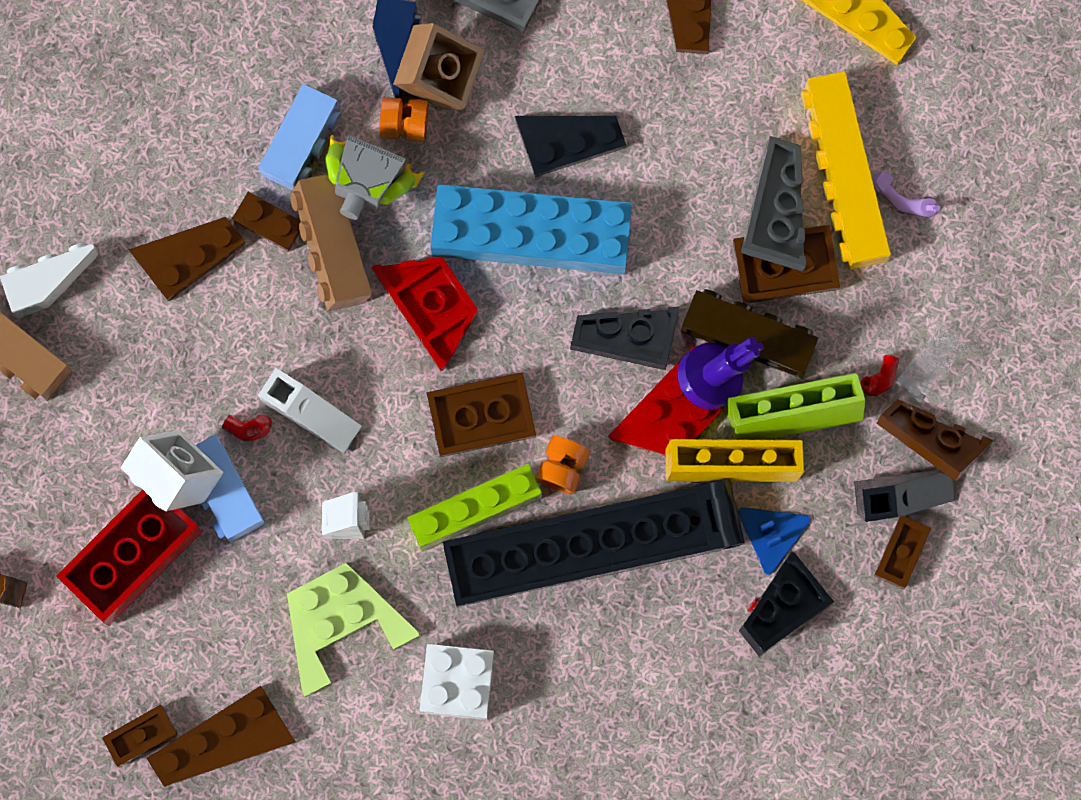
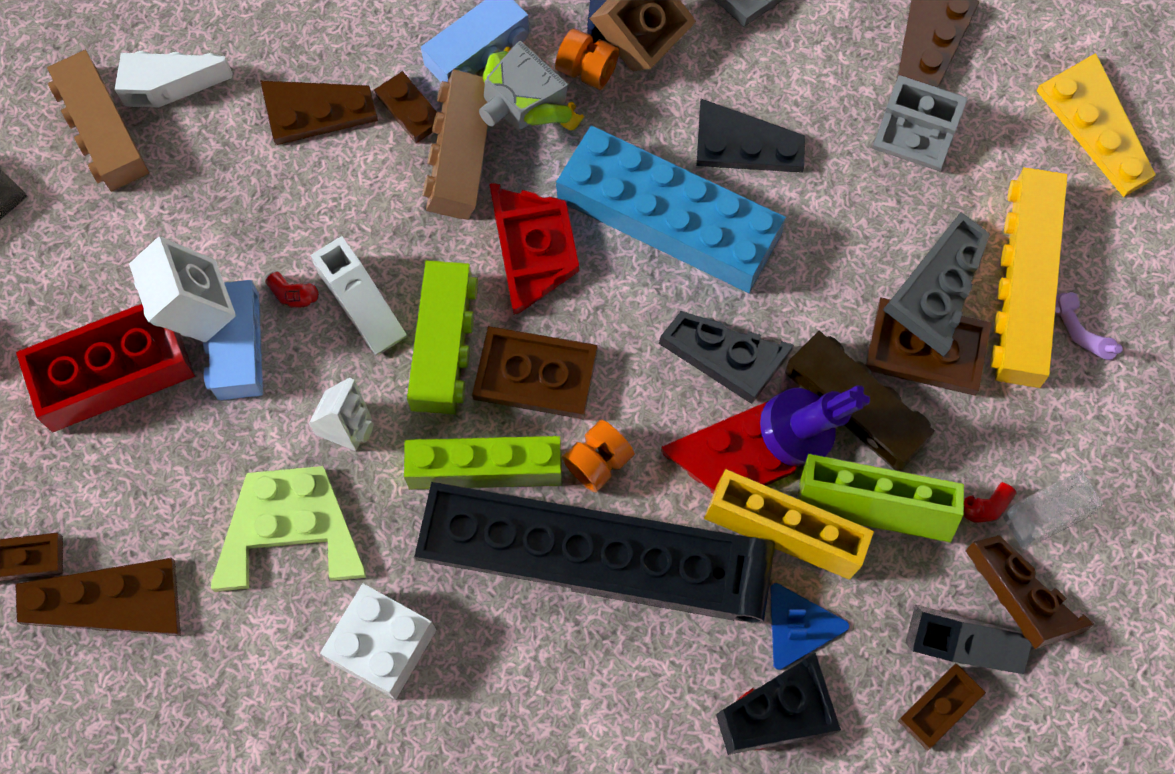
camera: 25 degrees right, 10 degrees down
none -> lime brick [407,260,478,415]
none -> light grey brick [872,75,968,172]

